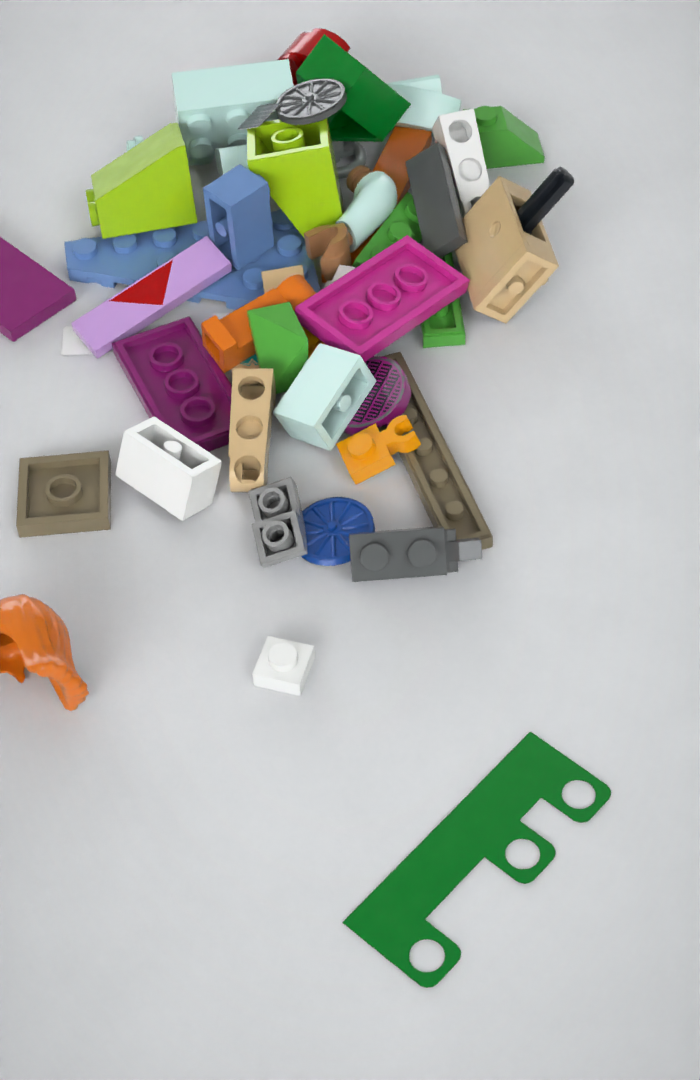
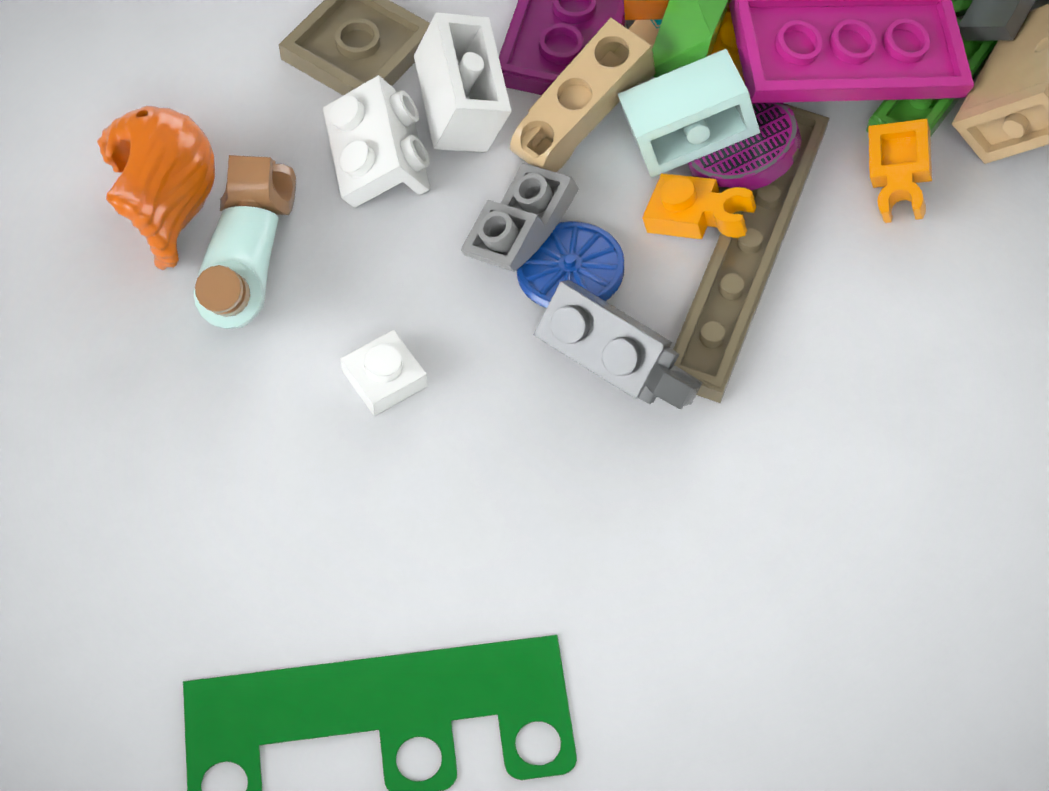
camera: 35 degrees right, 10 degrees up
none -> piece [194,155,296,329]
none -> white bracket [323,75,430,208]
none -> light orange plate [868,119,932,223]

